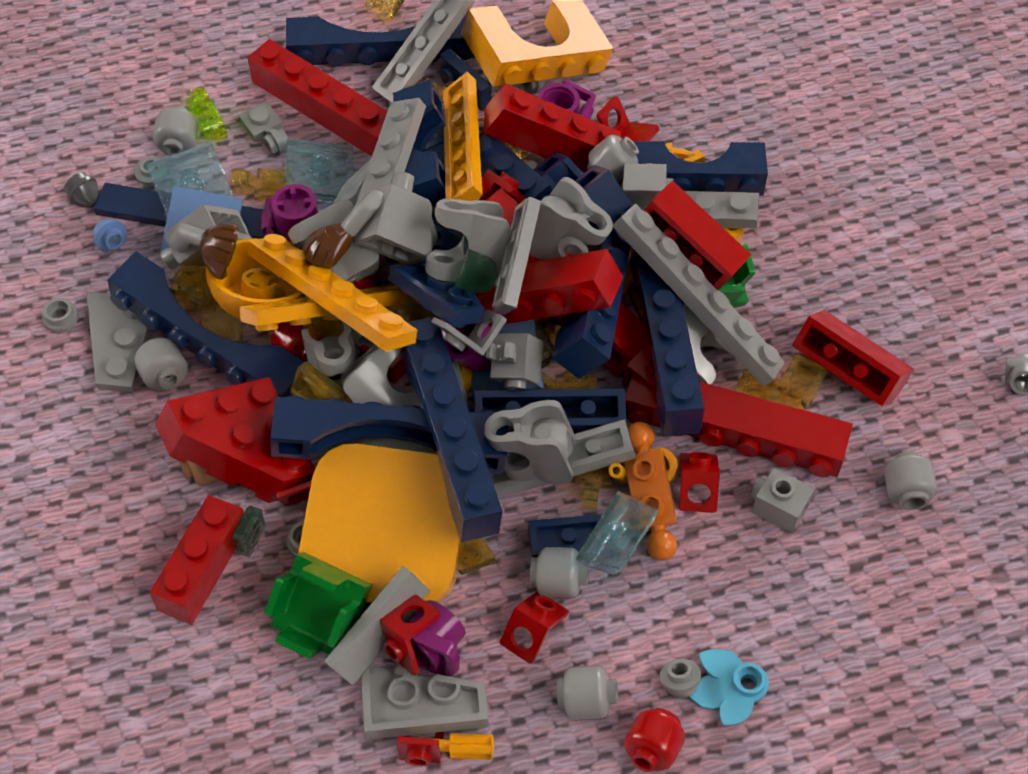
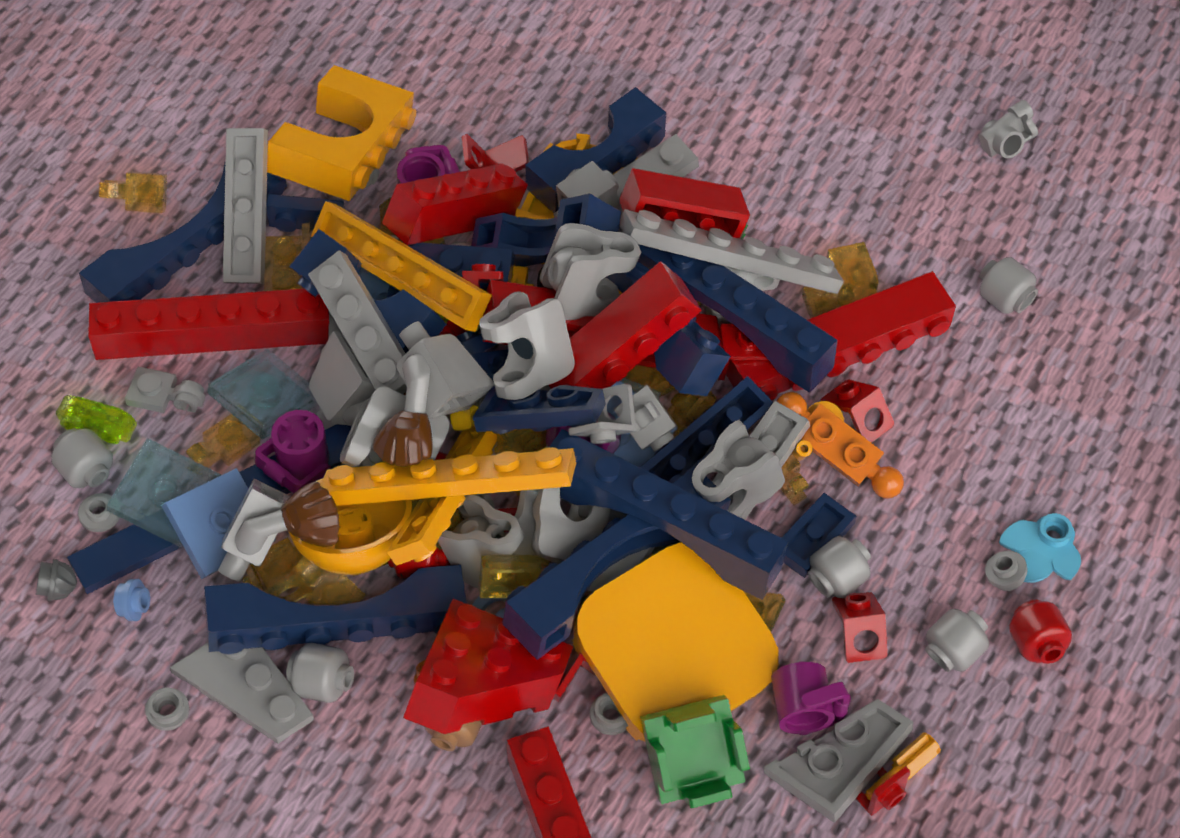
camera: 45 degrees left, 0 degrees up
tile [232,505,266,558] -> none
light grey tile [324,566,430,685] -> none
red bracket [379,595,440,676] -> none
clear green tile [455,249,498,294] -> none
light grey tile [492,197,541,315] -> none
clear light blue plate [575,491,659,576] -> none
light grey head [587,135,639,184] -> none
light grey brick [750,468,815,534] -> none
red brick [792,310,914,406] -> none

